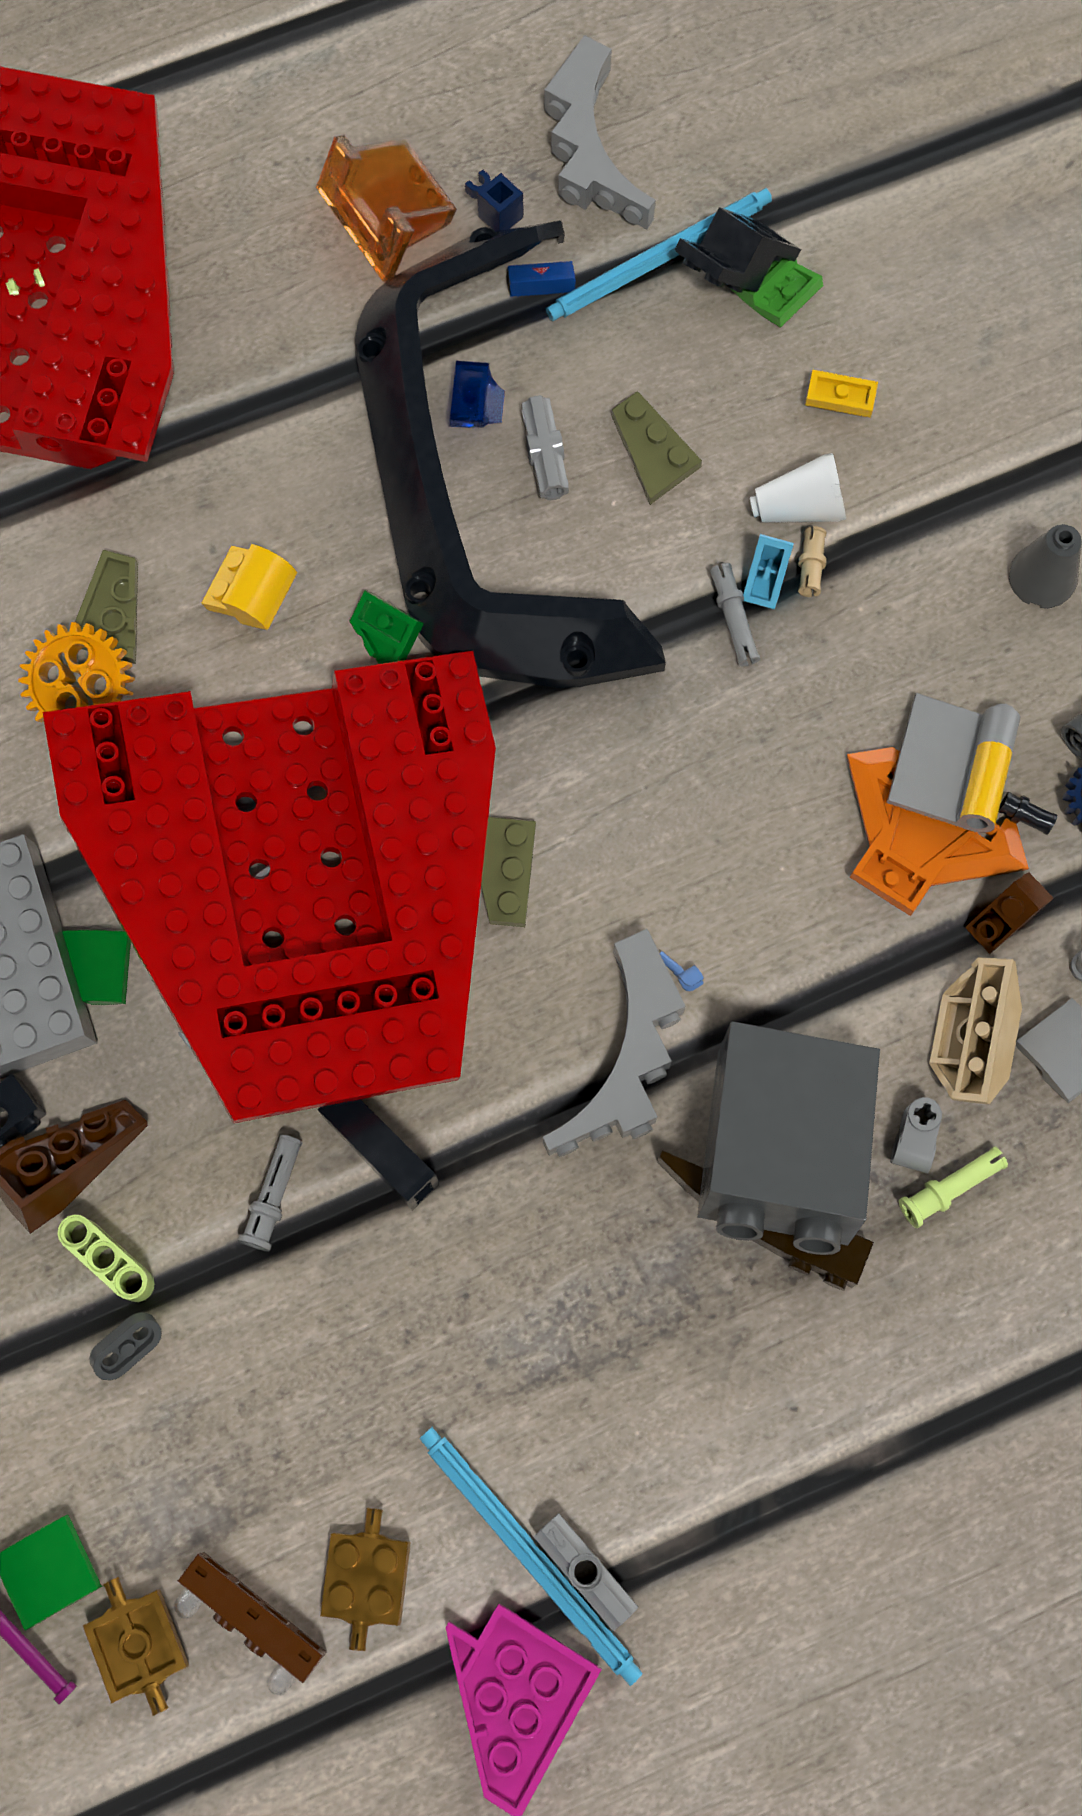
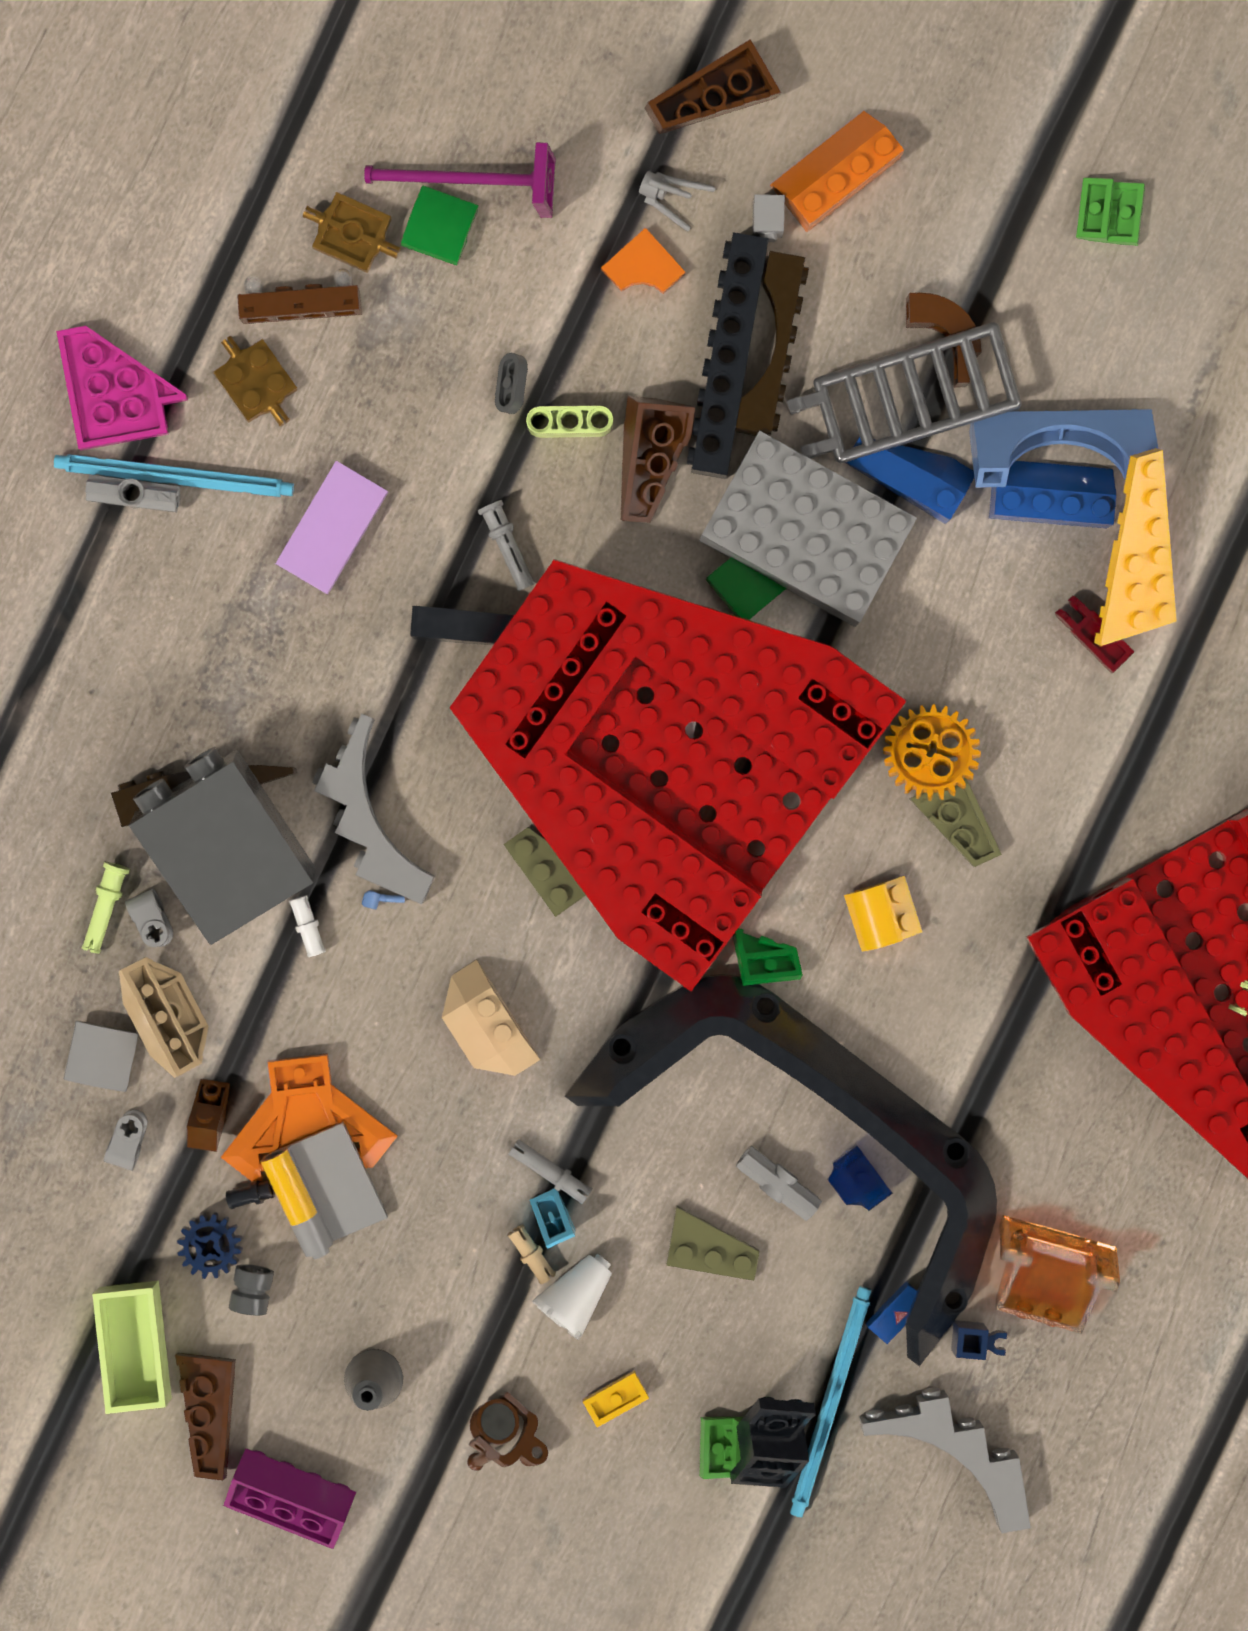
camera: 145 degrees right, 15 degrees up
none -> lavender tile [275,461,388,595]
none -> white pin [289,895,326,957]
none -> tan wedge [442,960,540,1076]
none -> reddish brown piece [467,1392,548,1471]

